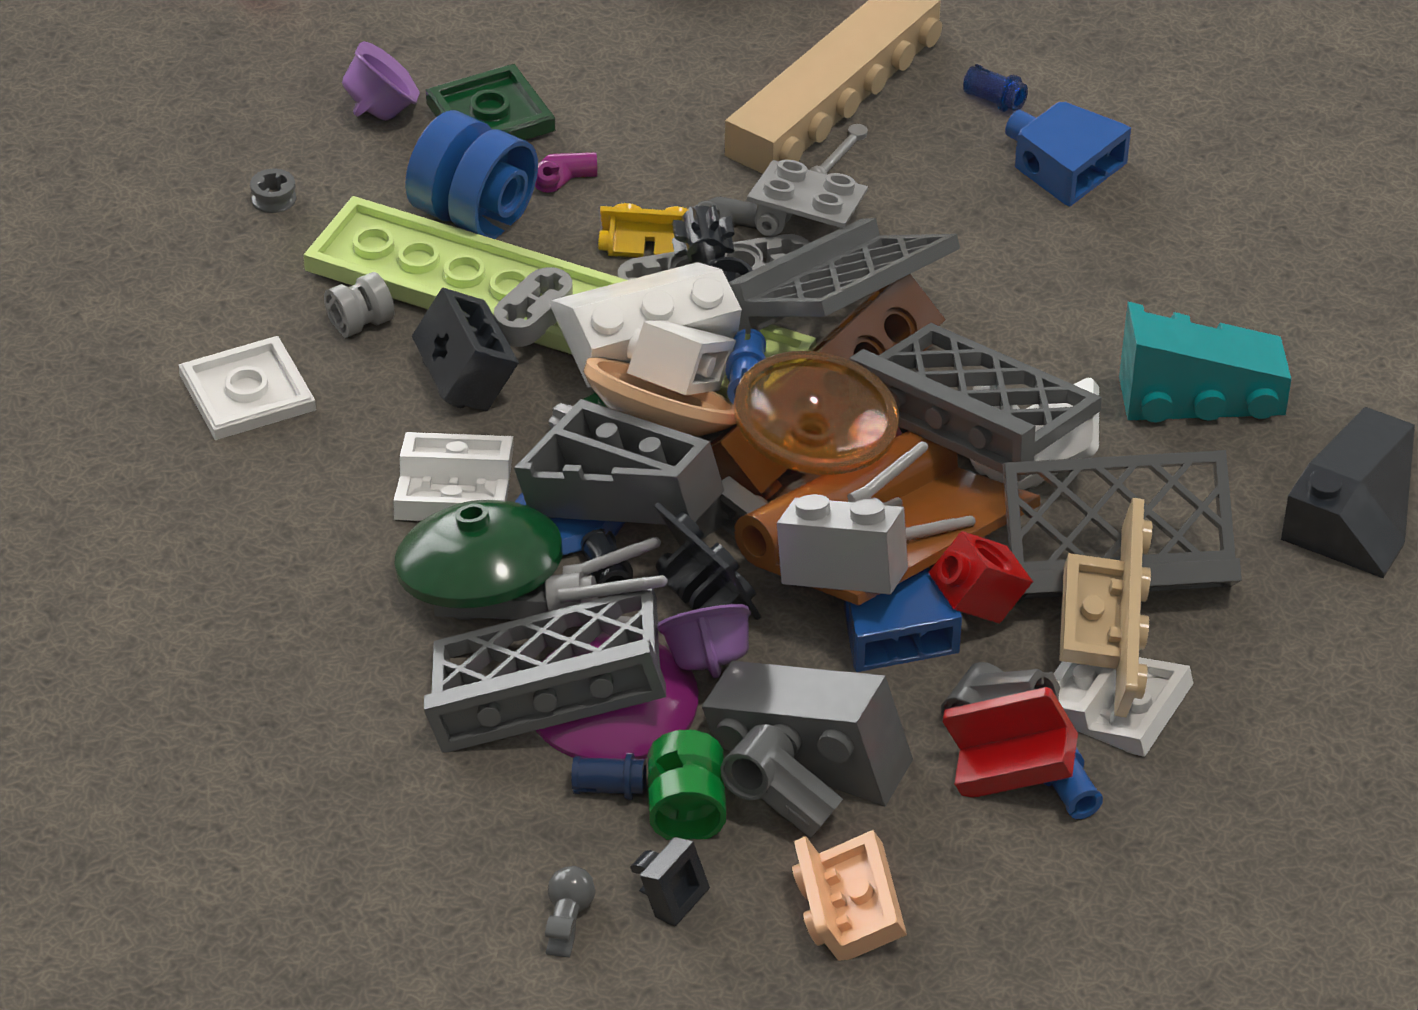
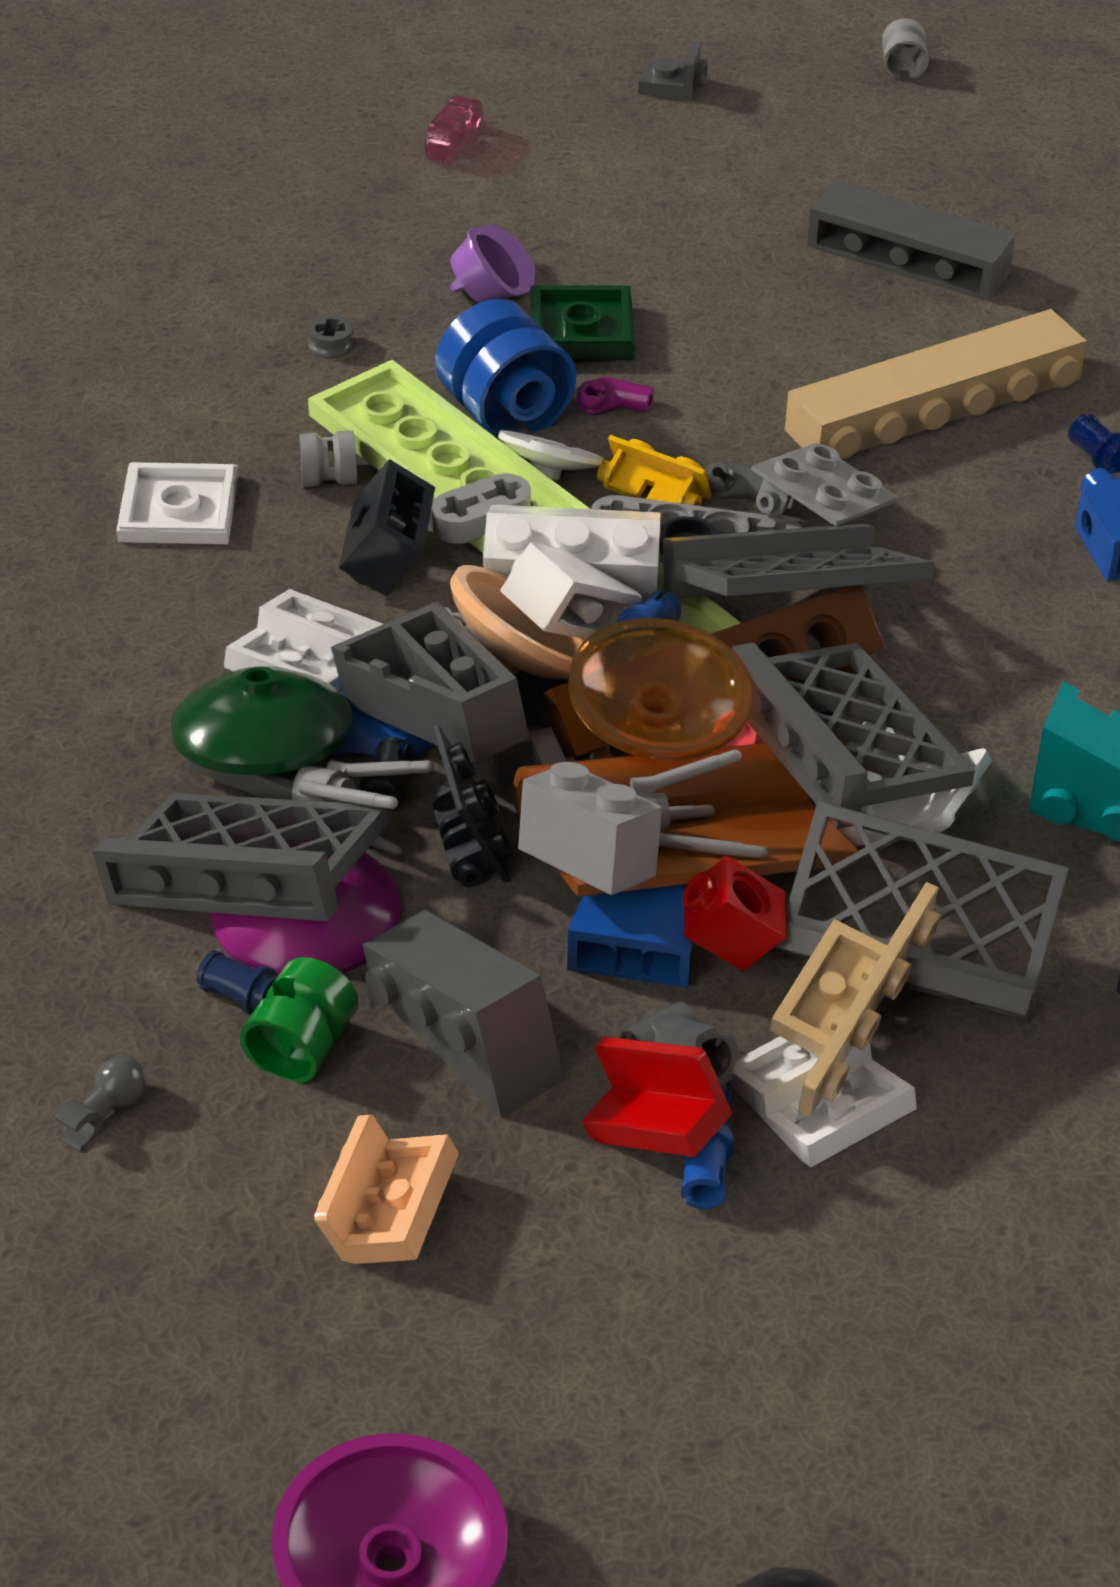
camera: 25 degrees right, 0 degrees up
black tile [630,837,710,926] -> none
medium lavender piece [657,604,751,679] -> none
black gear [672,205,735,265] -> none
dark grey piece [720,724,843,839] -> none
light grey hinge [810,124,868,175] -> none
none -> white dish [498,430,604,480]

